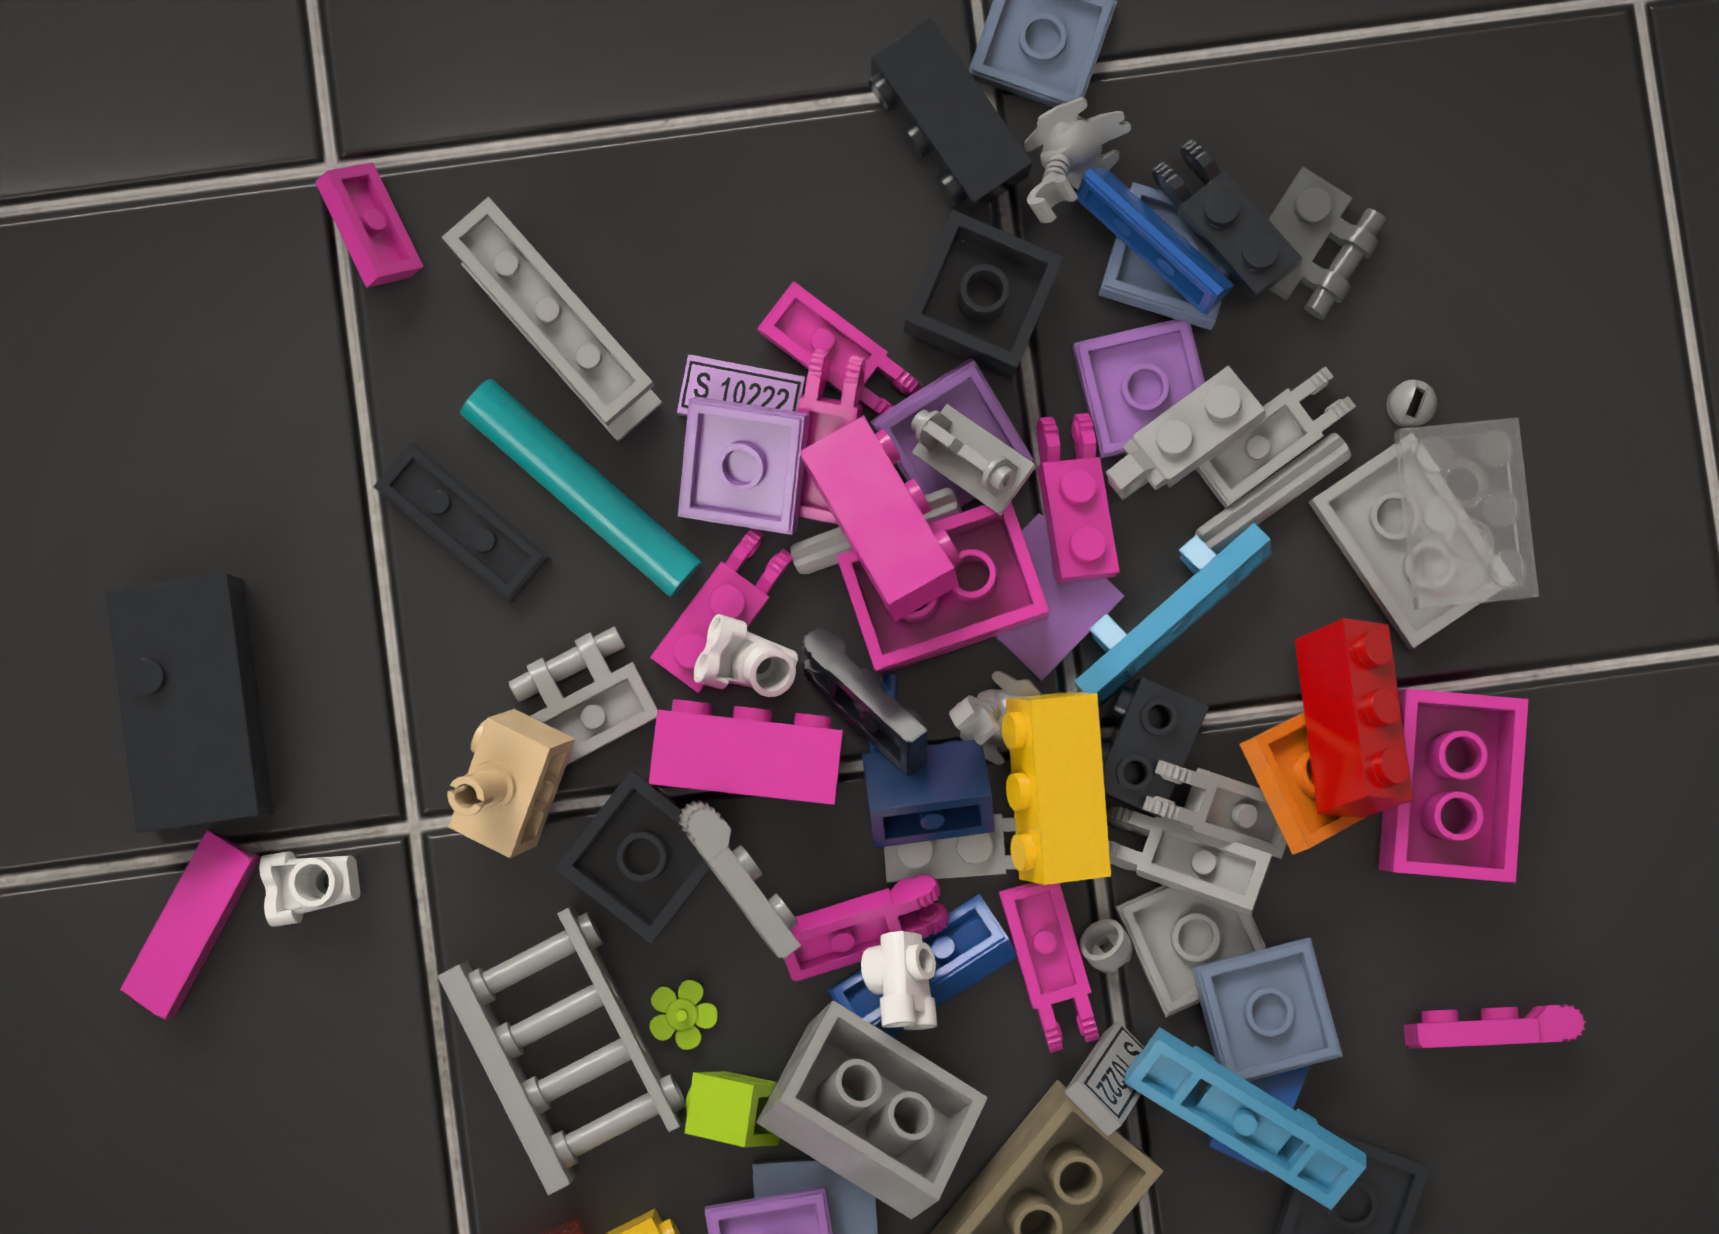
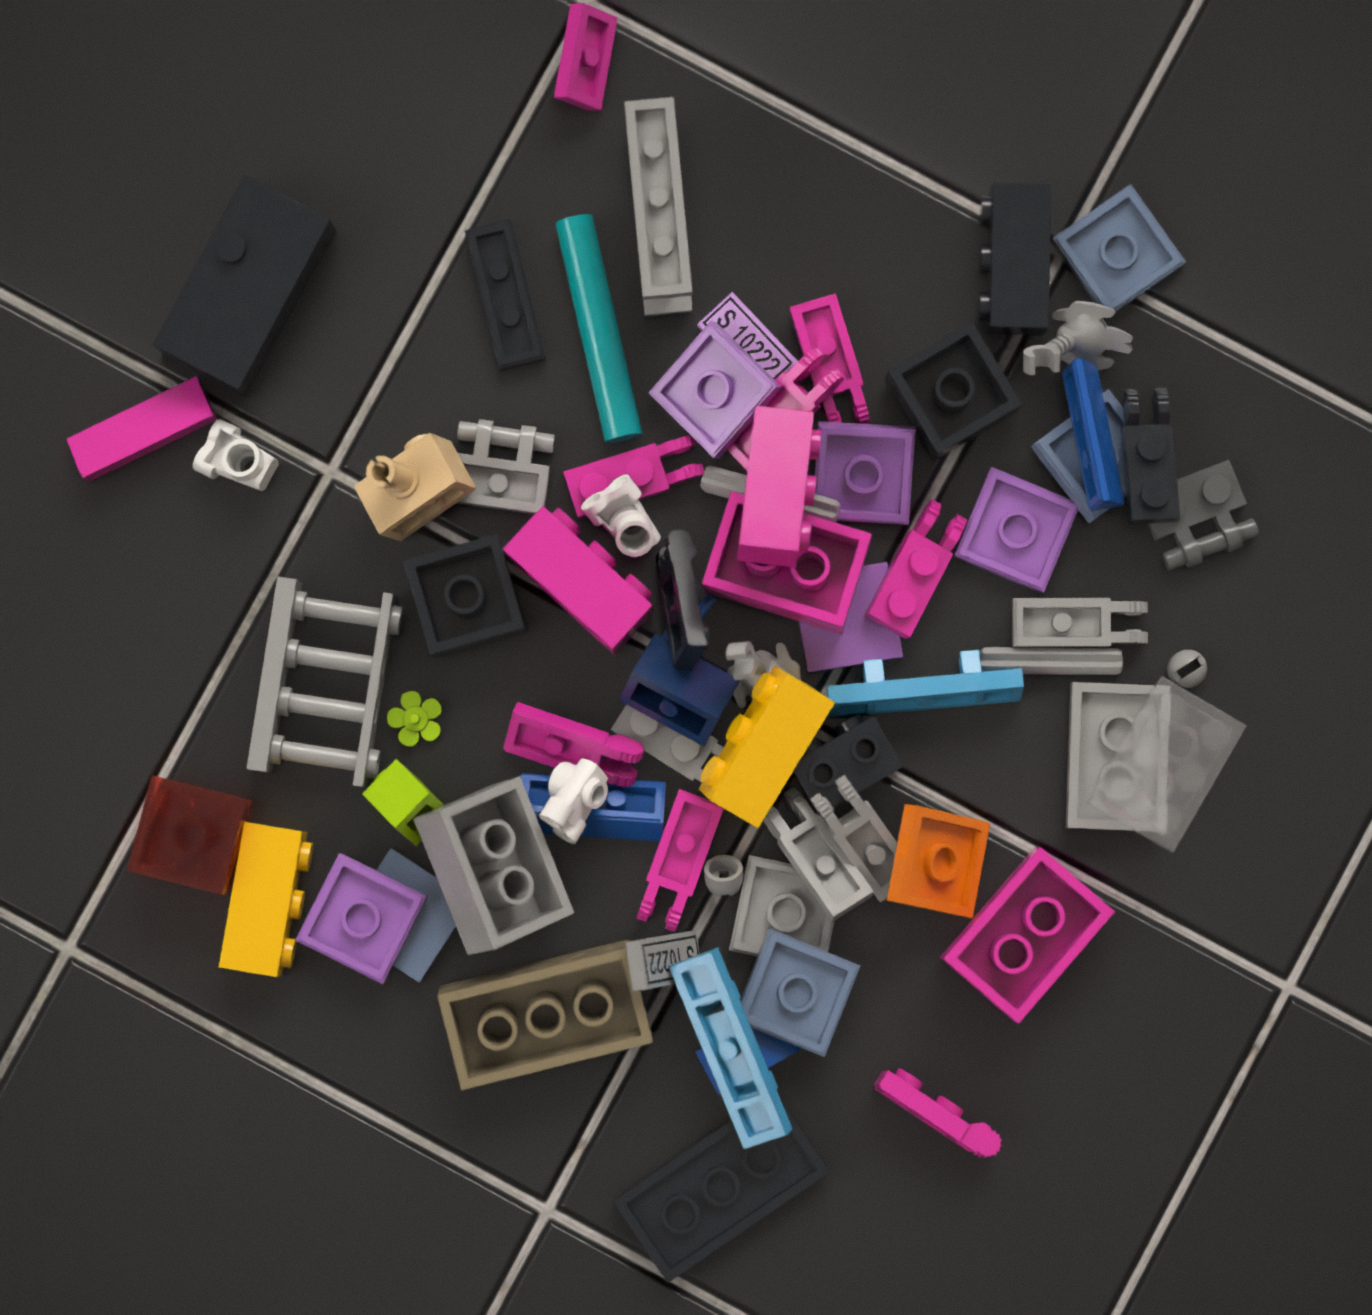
camera: 45 degrees right, 0 degrees up
light grey hinge [679,800,801,959] -> none
light grey hinge [911,404,1037,515] -> none
light grey hinge [1106,366,1265,501] -> none
red brick [1295,618,1413,818] -> none

